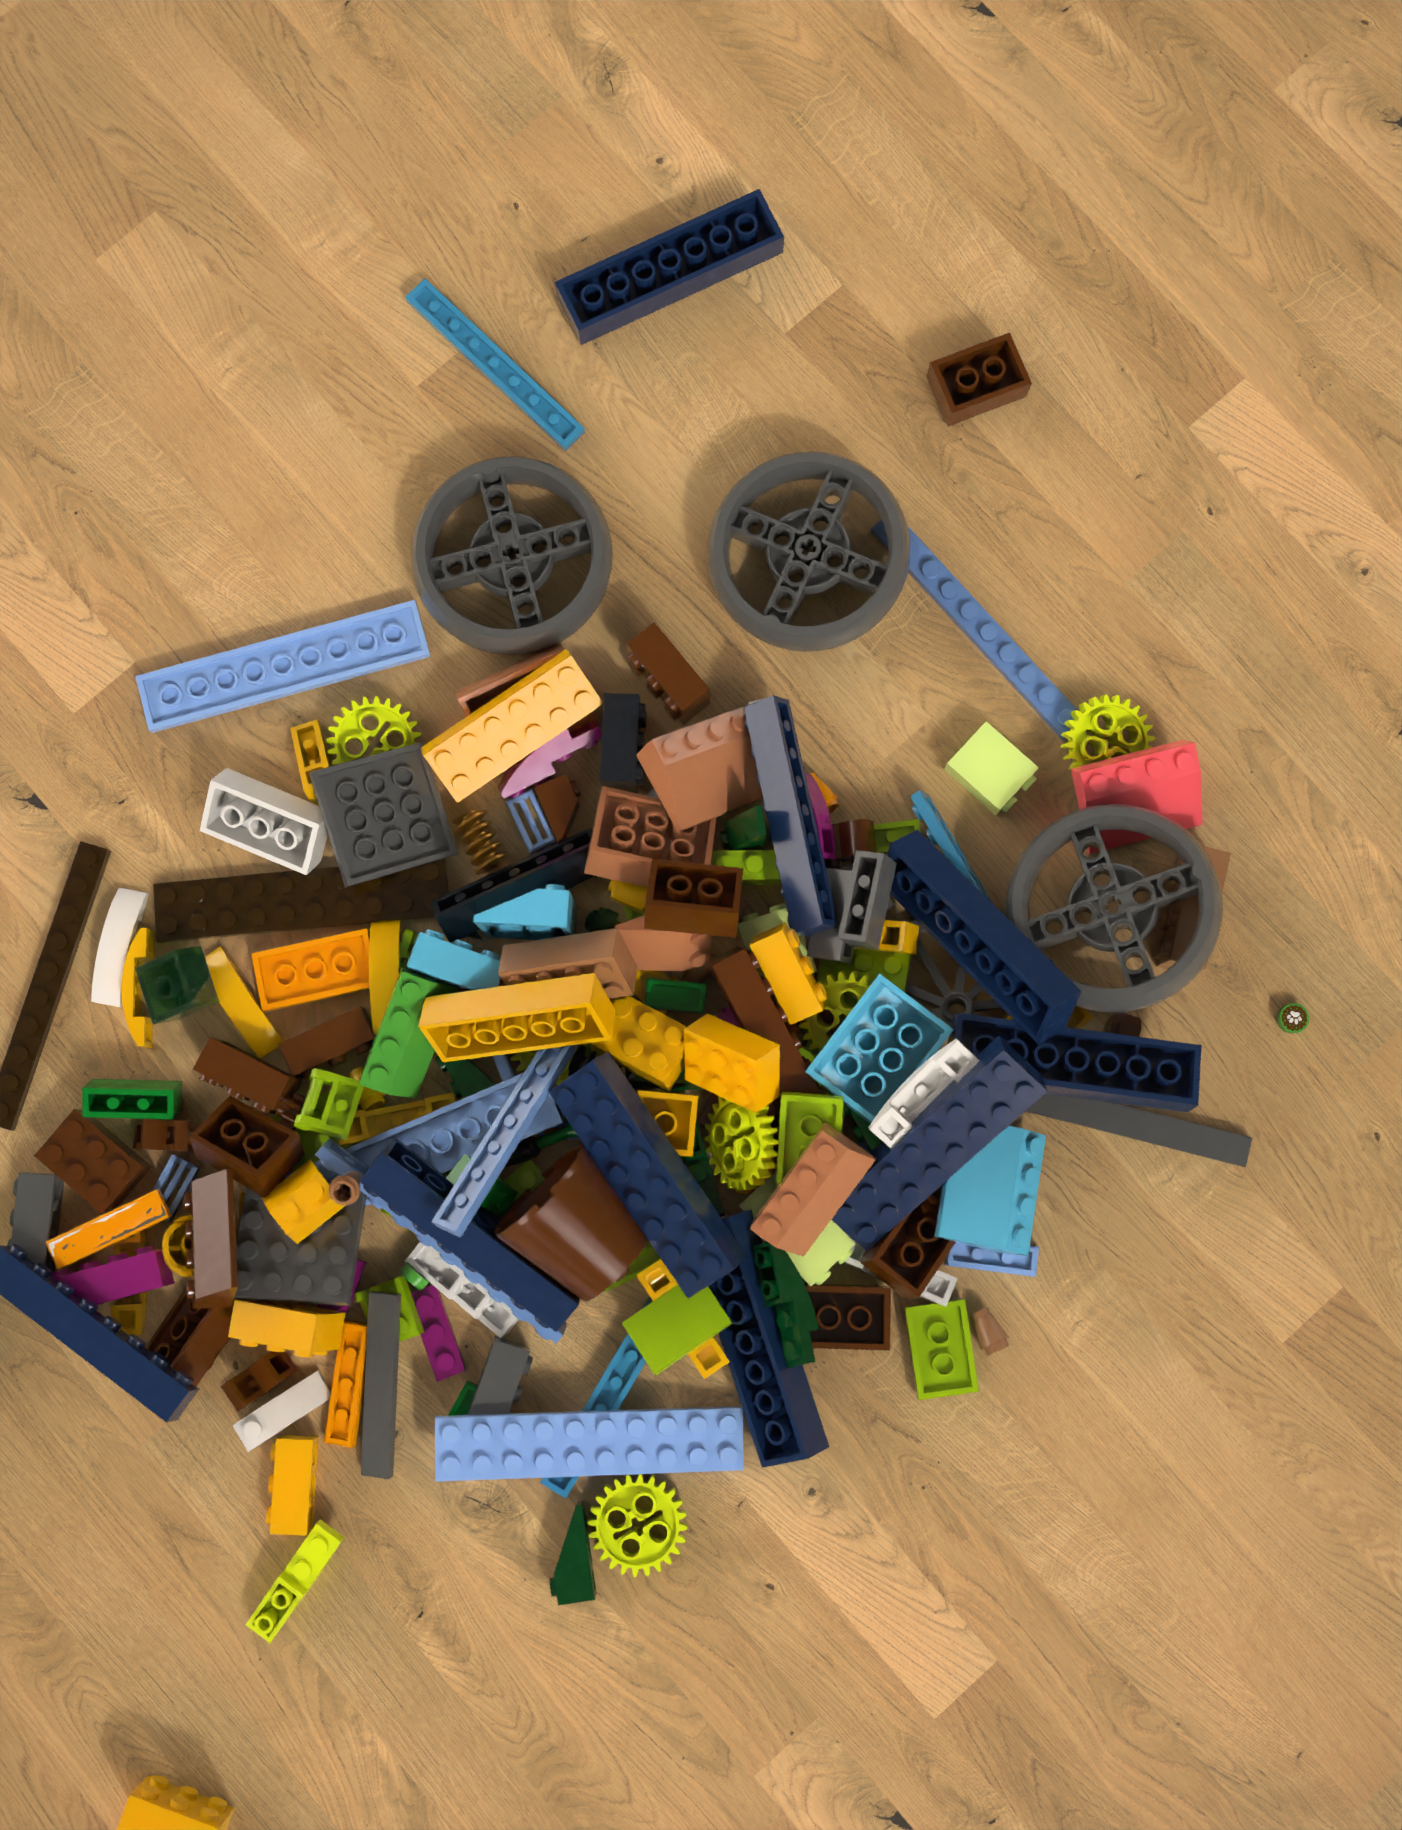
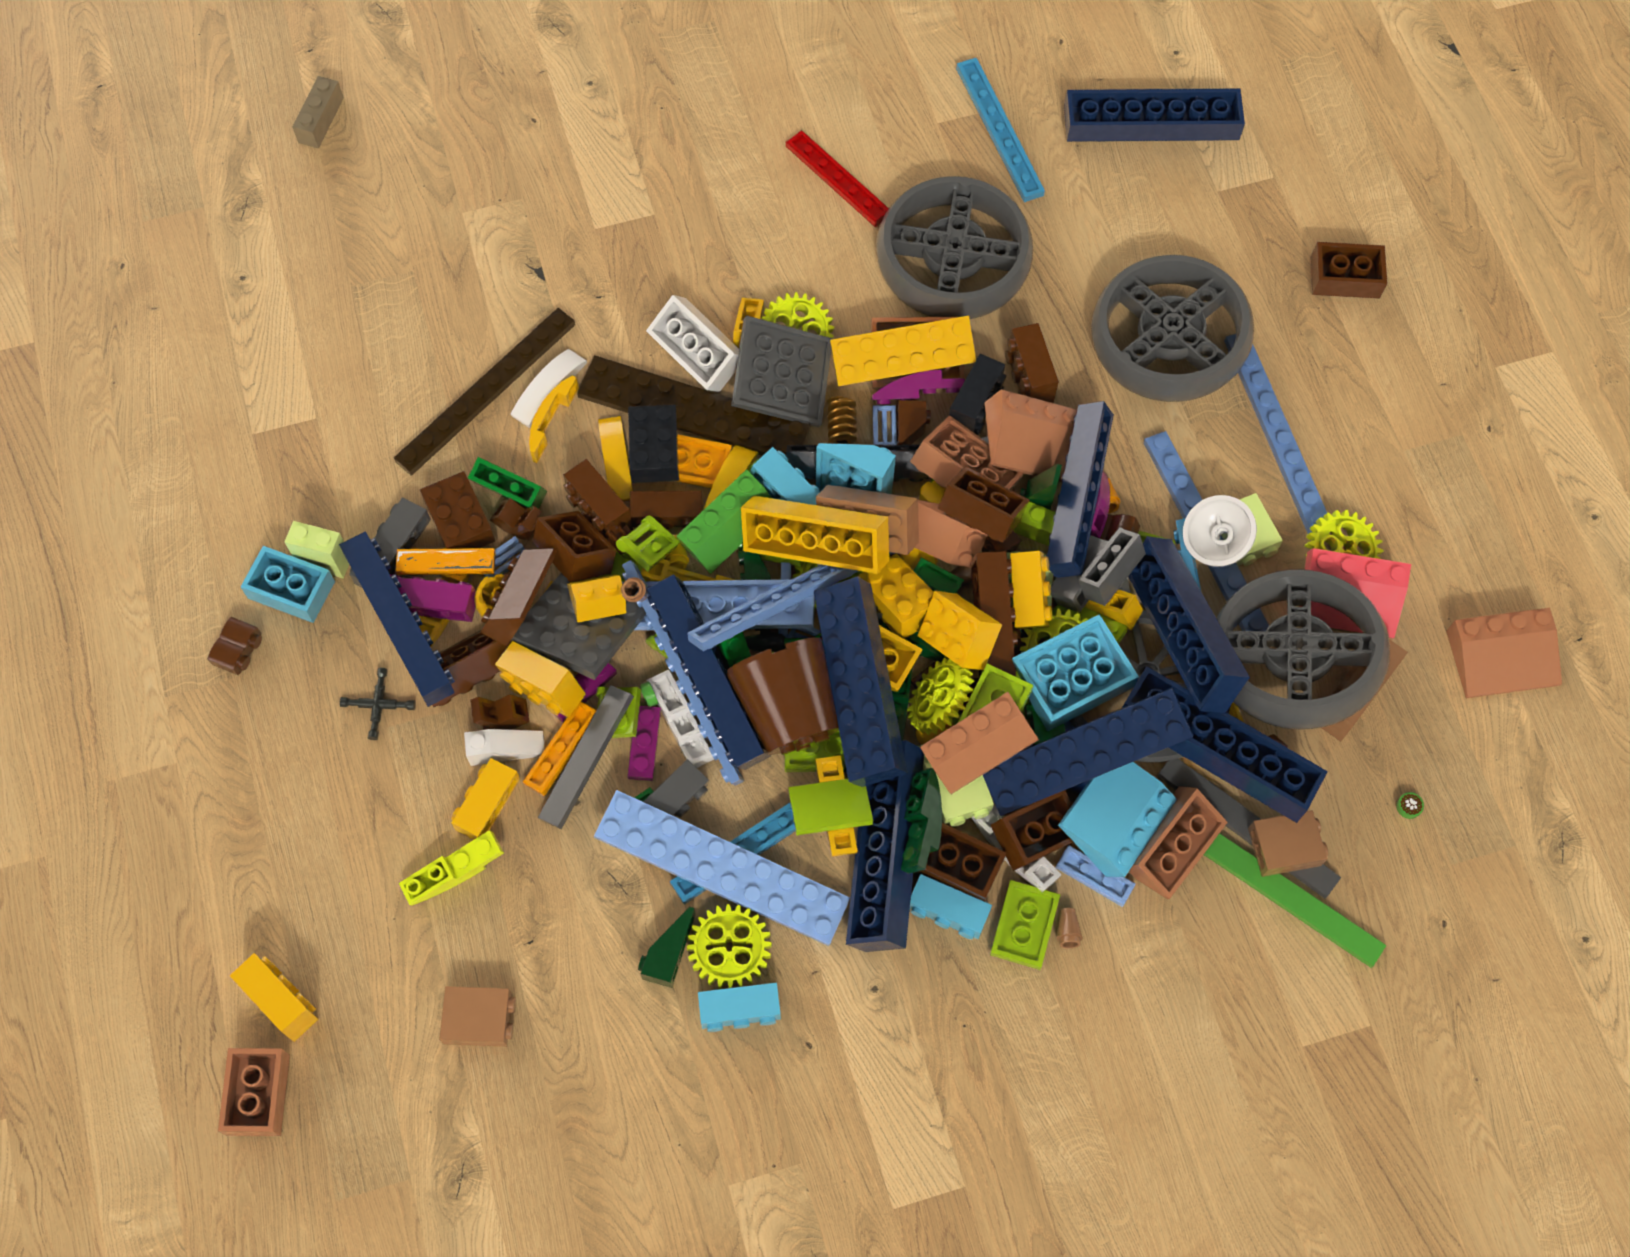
camera: 20 degrees right, 15 degrees down
light blue plate [135,600,431,733] -> none
clear green brick [135,946,219,1025] -> none
white slope [869,1039,979,1149] -> none
none -> pearl dark grey piece [340,668,416,740]
none -> medium nougat brick [439,986,516,1047]
none -> black brick [628,405,679,483]
none -> medium azure brick [698,983,781,1032]
none -> red tile [786,130,889,227]
none -> medium azure brick [910,874,992,939]
none -> nougat slope [1129,786,1228,900]
none -> medium blue plate [1144,431,1269,632]
none -> white hat [1183,495,1257,567]
none -> bright green tile [1203,833,1387,968]
none -> medium nougat brick [1248,810,1328,877]
none -> nougat slope [1446,607,1562,698]

